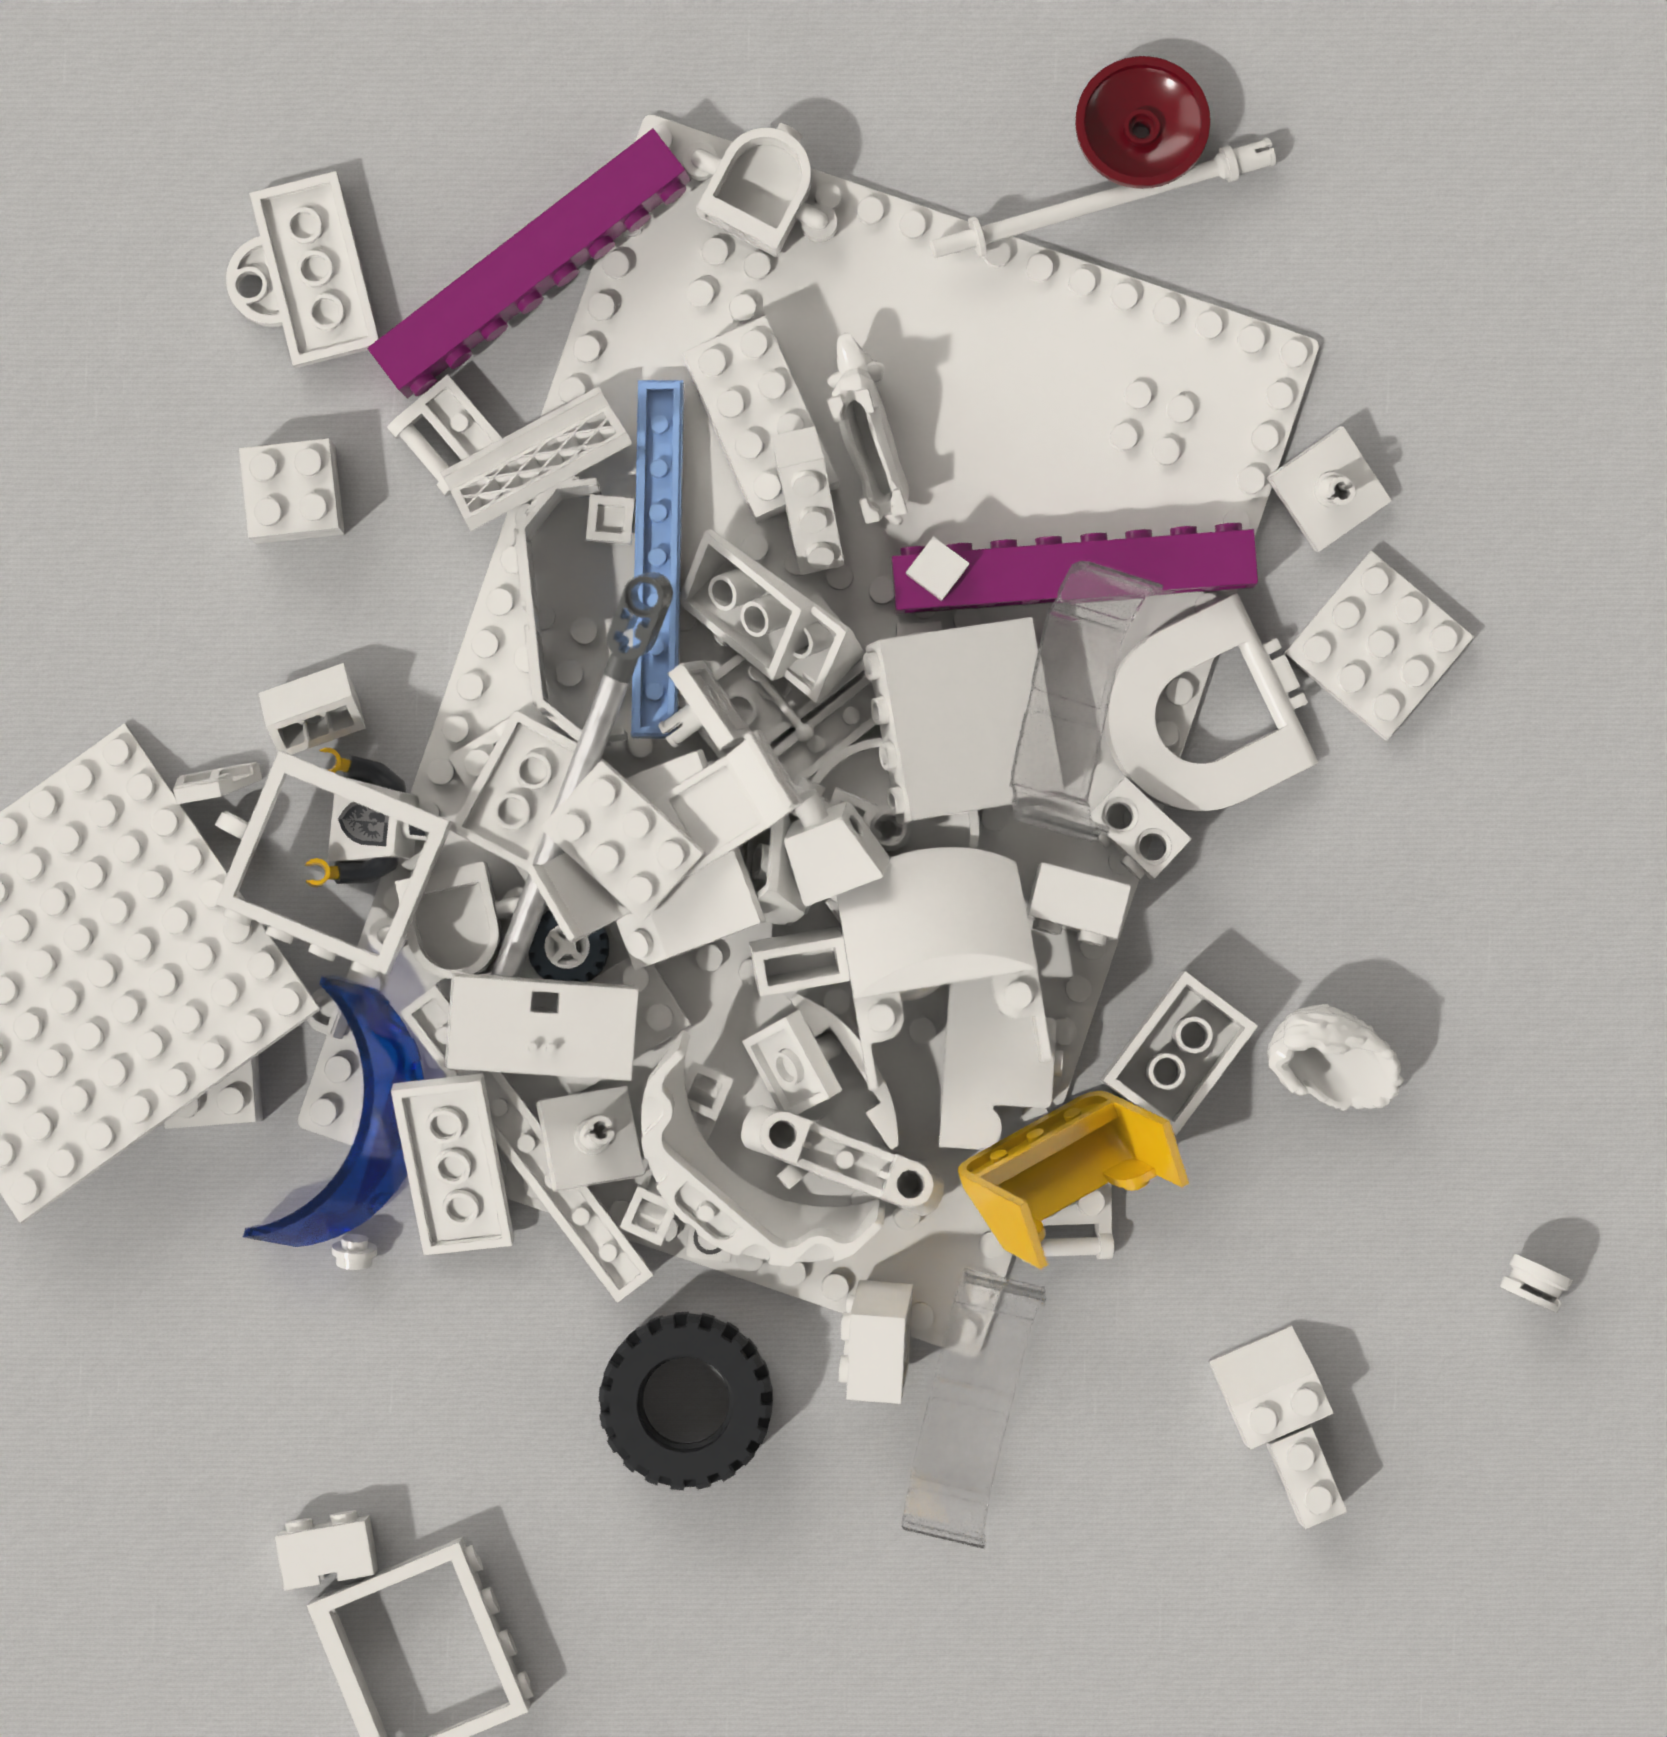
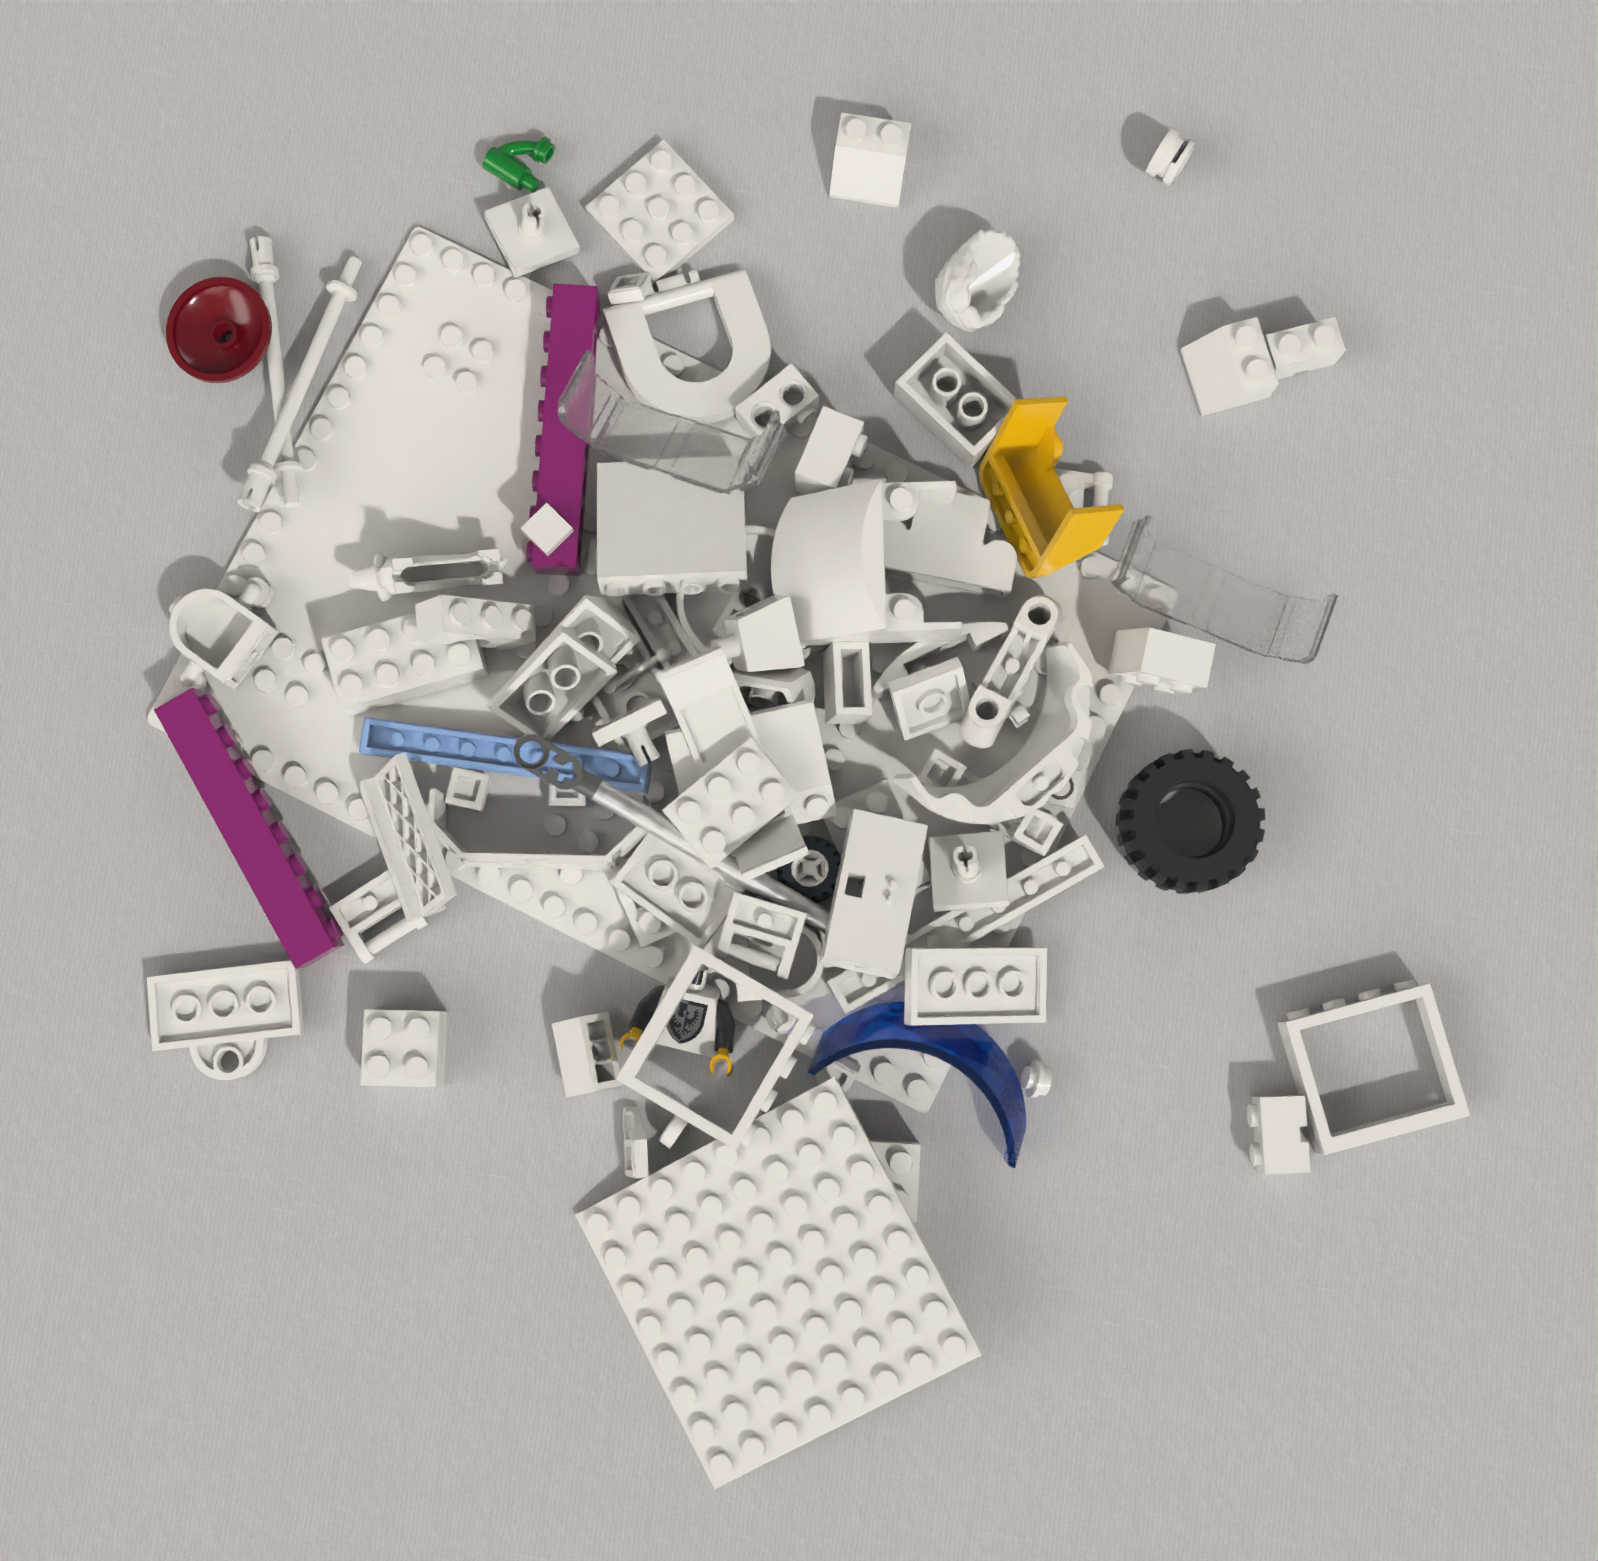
camera: 75 degrees left, 5 degrees down
none -> white bar [237,256,362,512]
none -> green plant [482,136,555,193]
none -> white tile [607,272,653,305]
none -> white plate [715,892,807,979]
none -> white slope [829,112,911,208]

